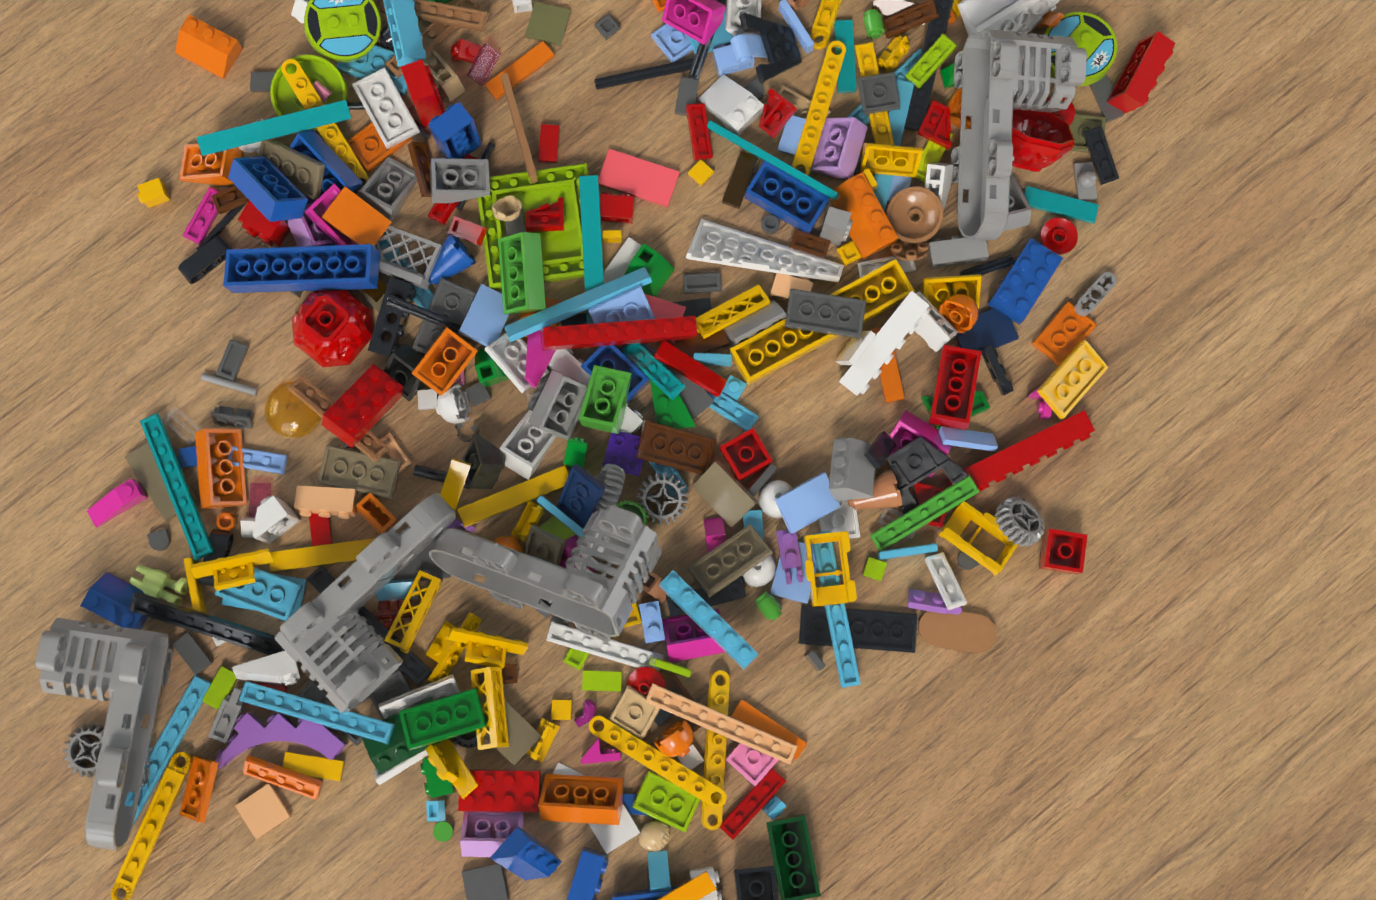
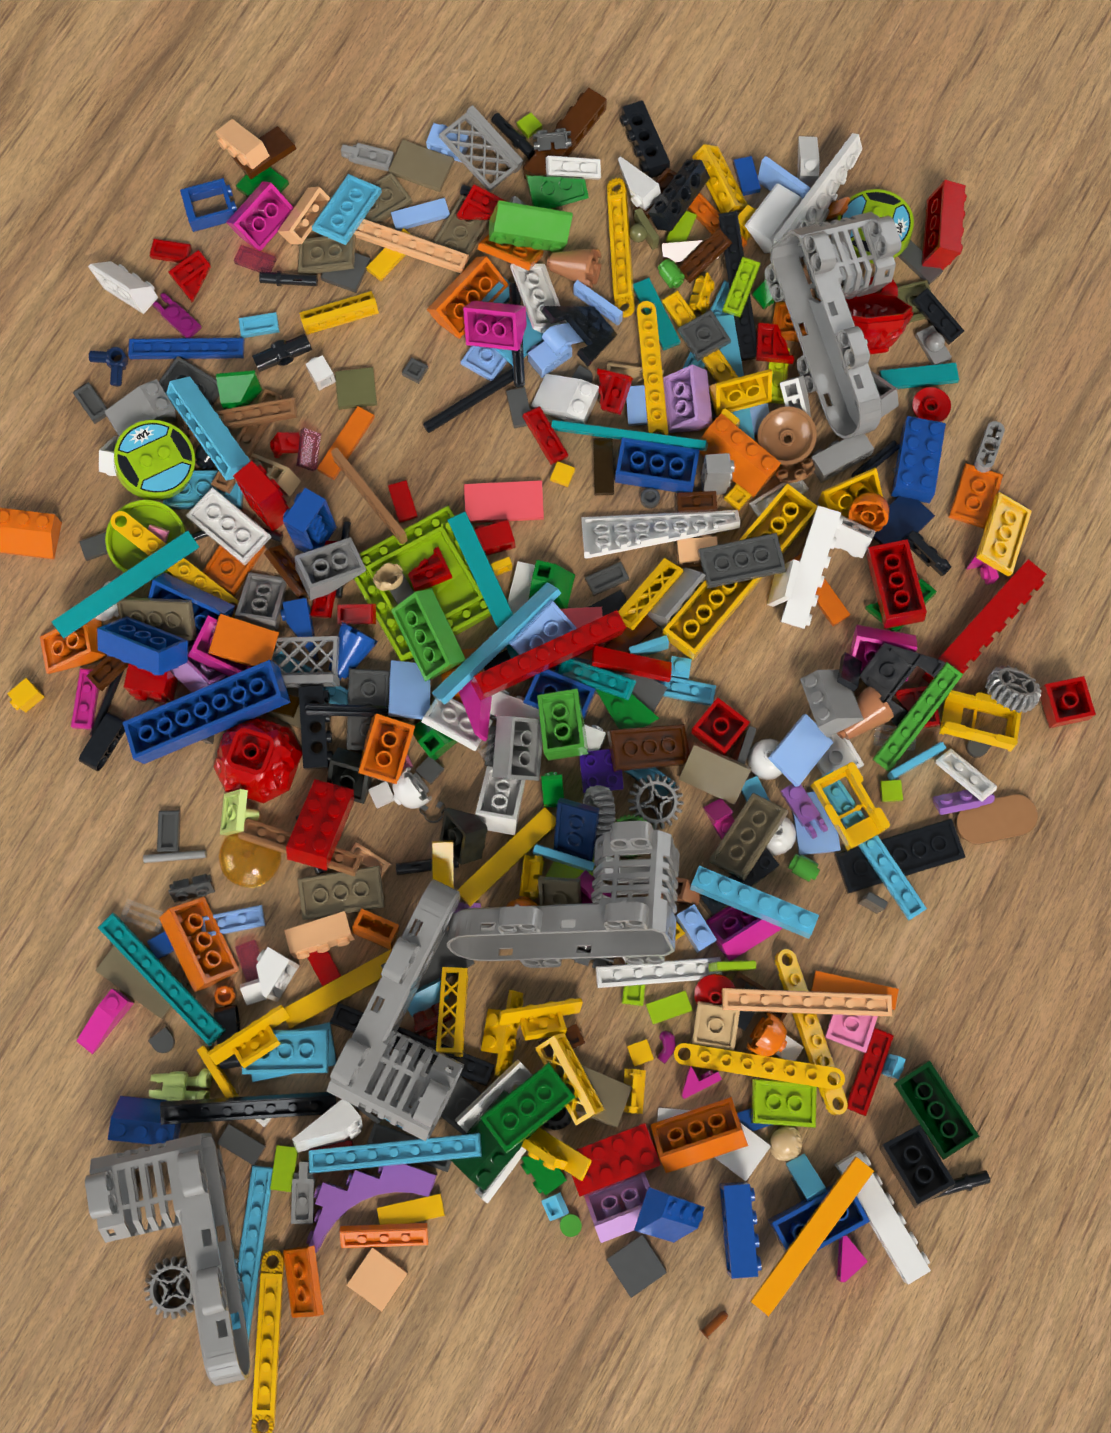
camera: 15 degrees left, 5 degrees down
light blue tile [939,426,998,451] -> none
none -> yellowish green tile [220,789,259,836]
none -> blue slope [280,598,319,660]

